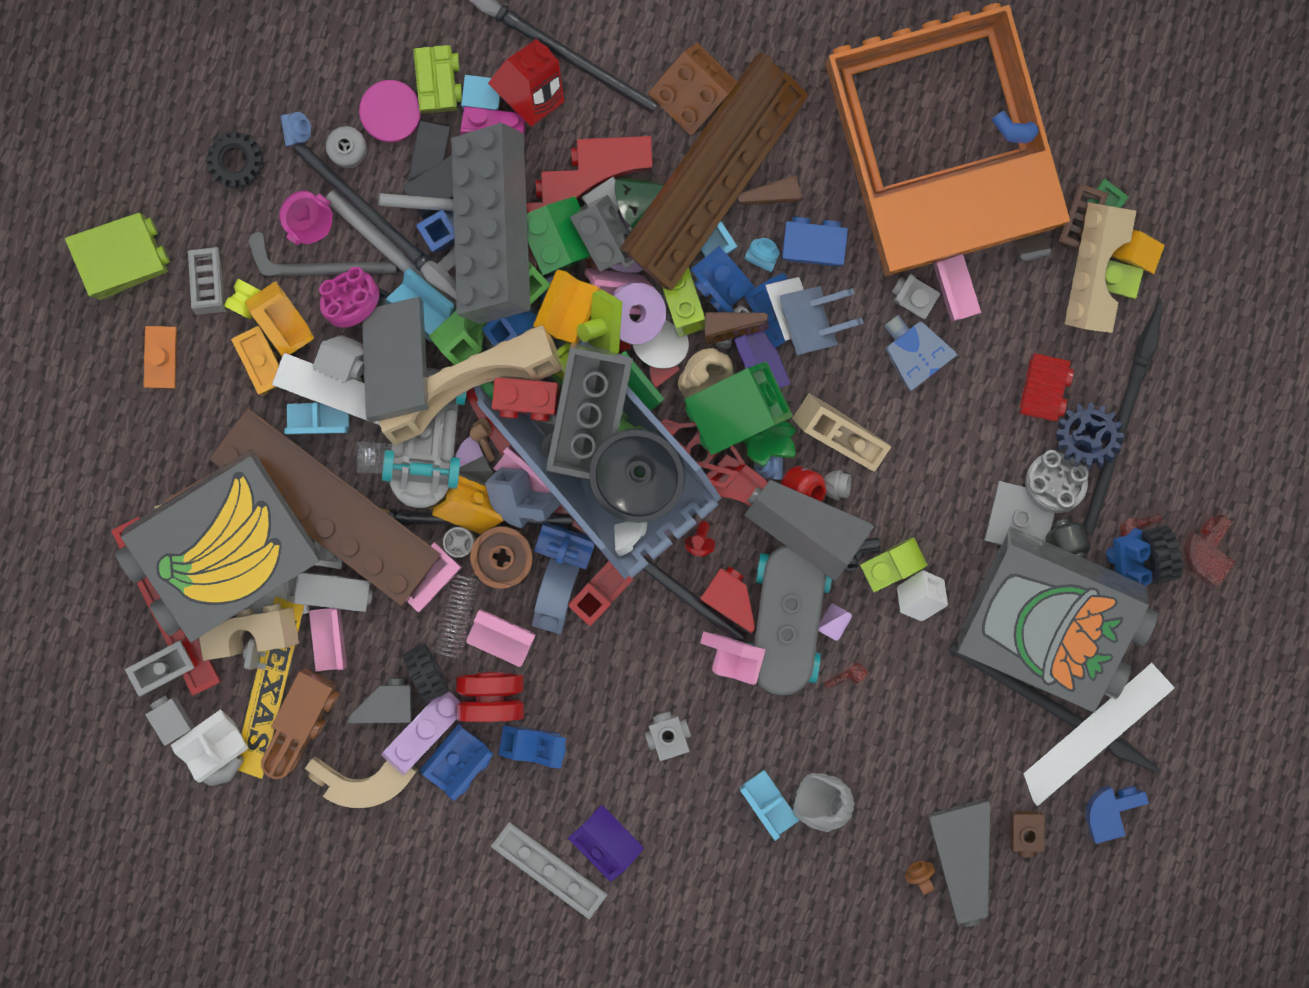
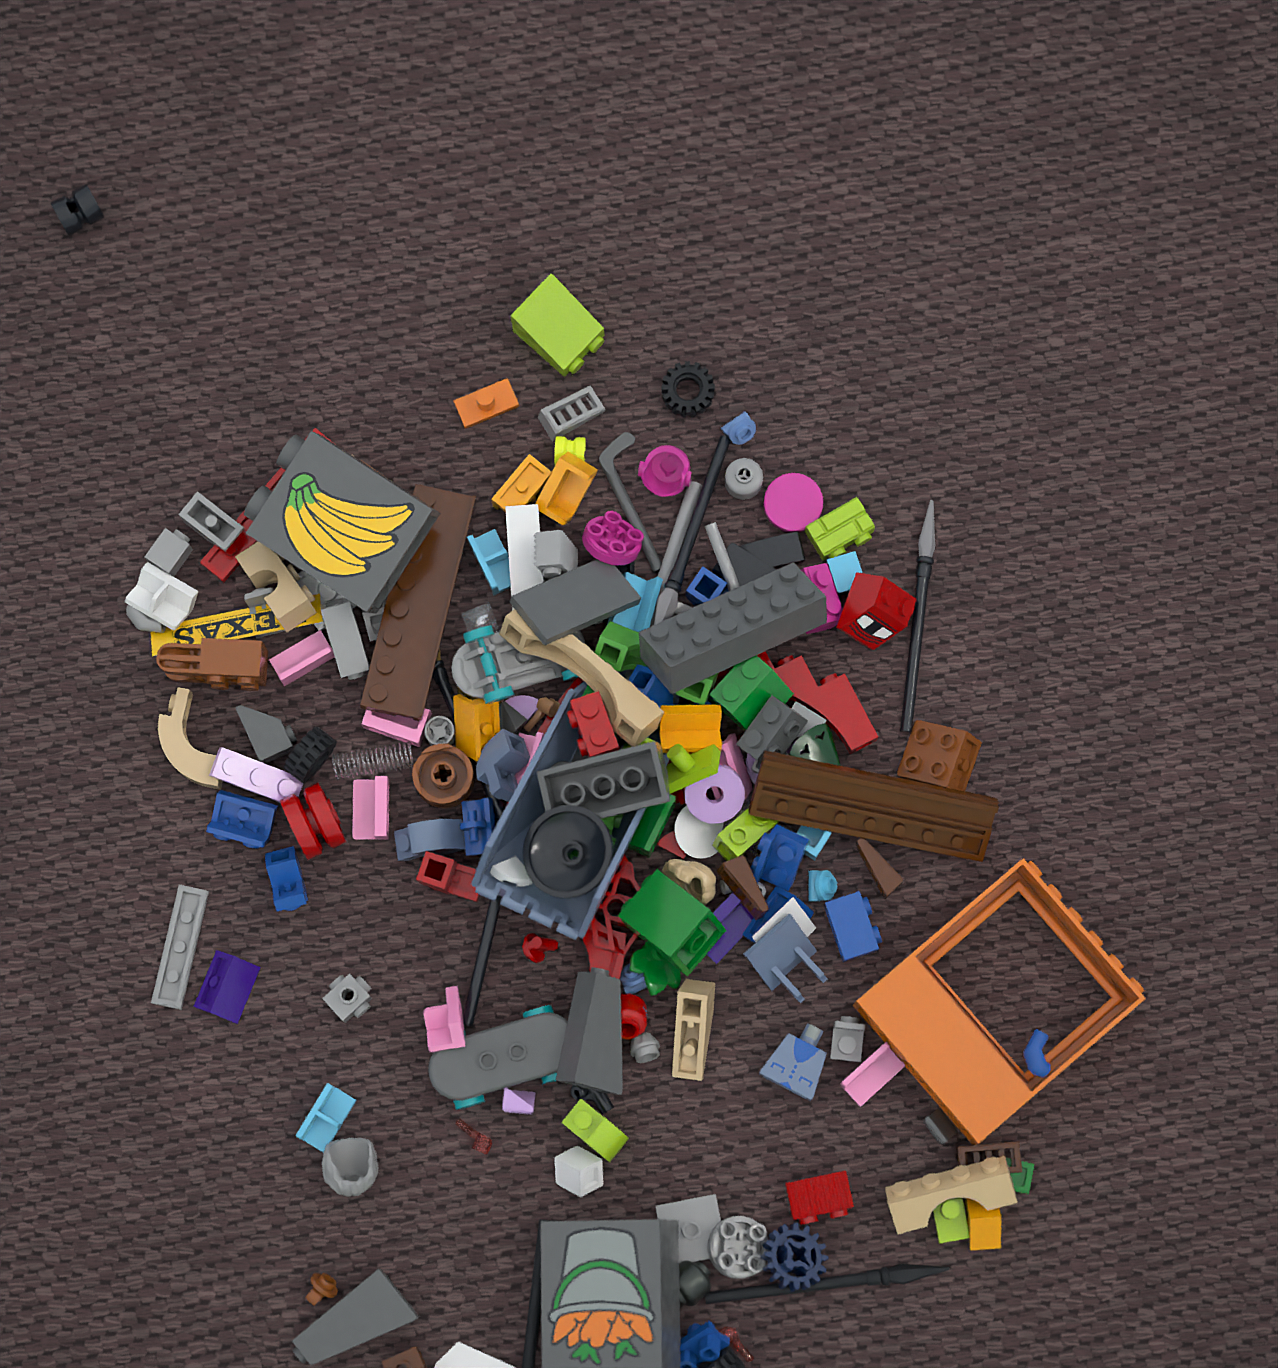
camera: 70 degrees right, 10 degrees down
red slope [700,567,755,633] -> none

